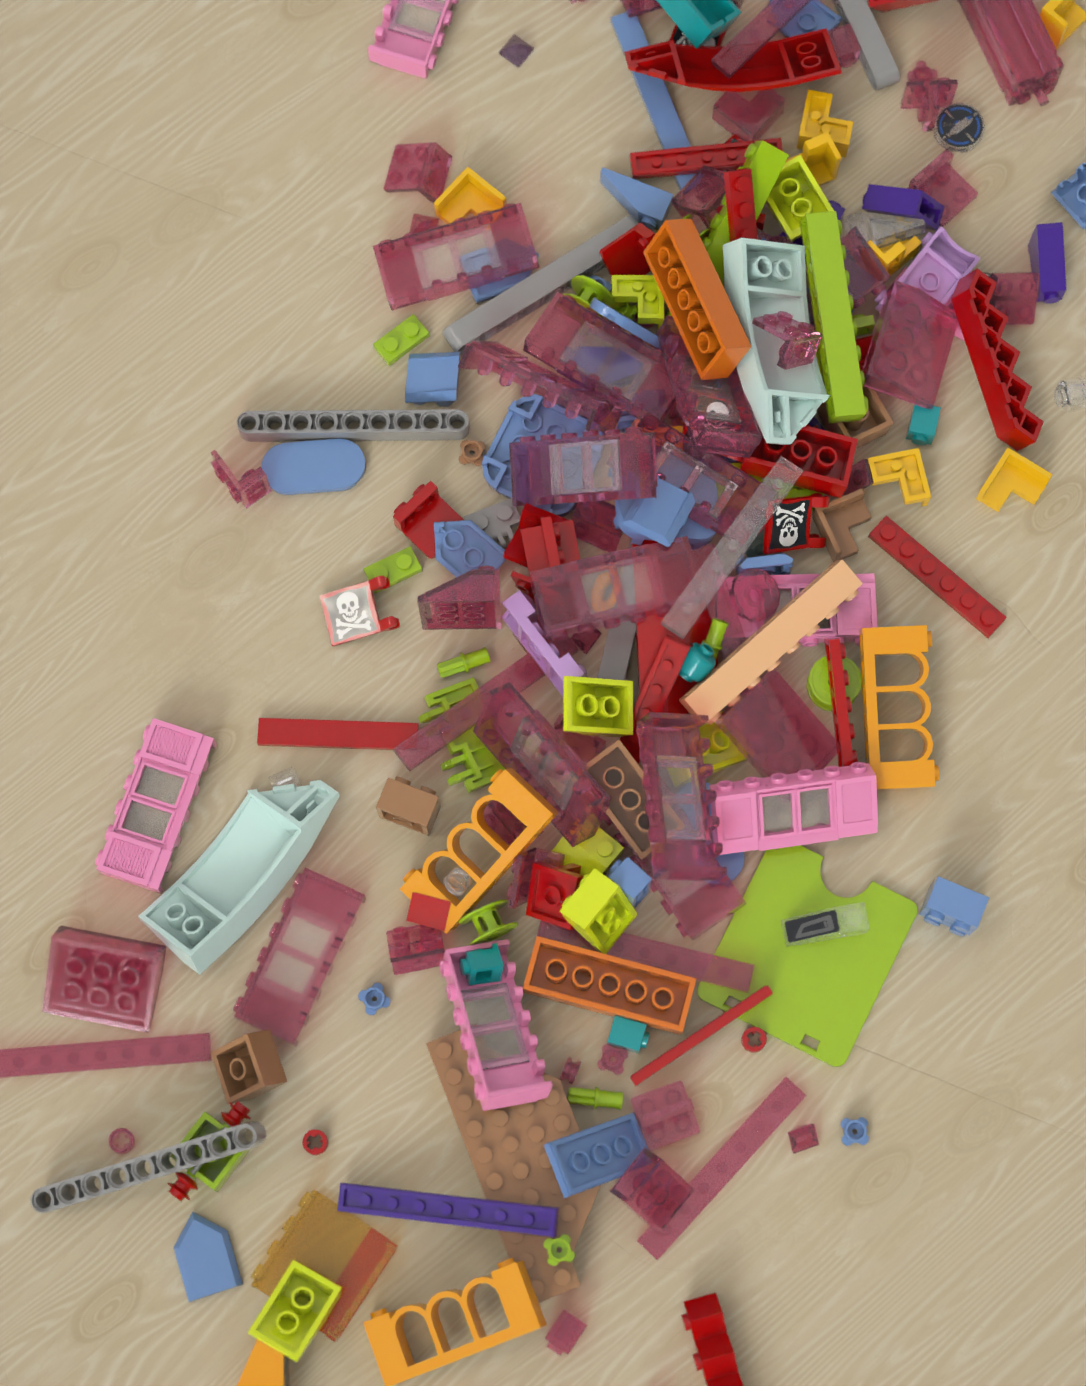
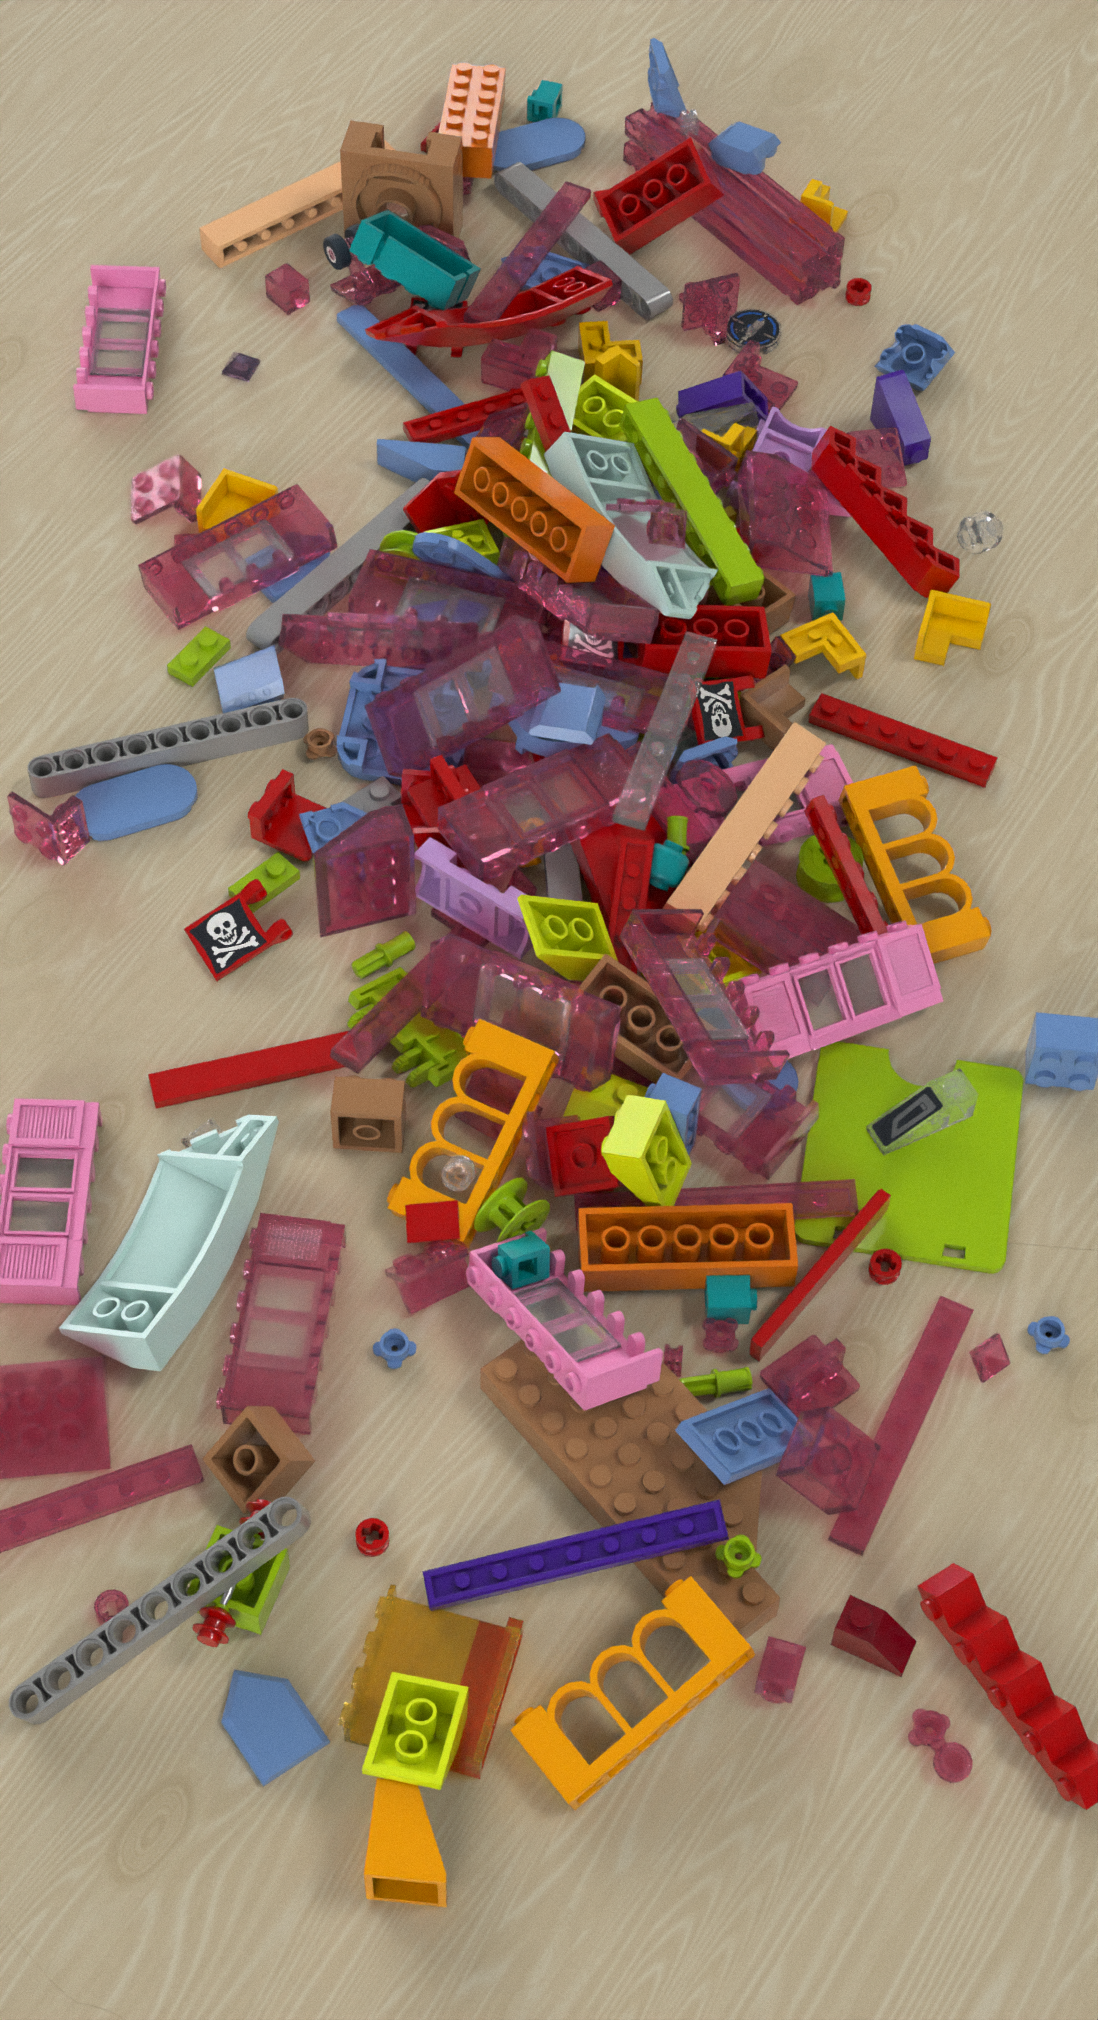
camera: 20 degrees left, 20 degrees down
none -> dark red slope [830,1595,917,1677]
none -> red bush [845,278,872,306]

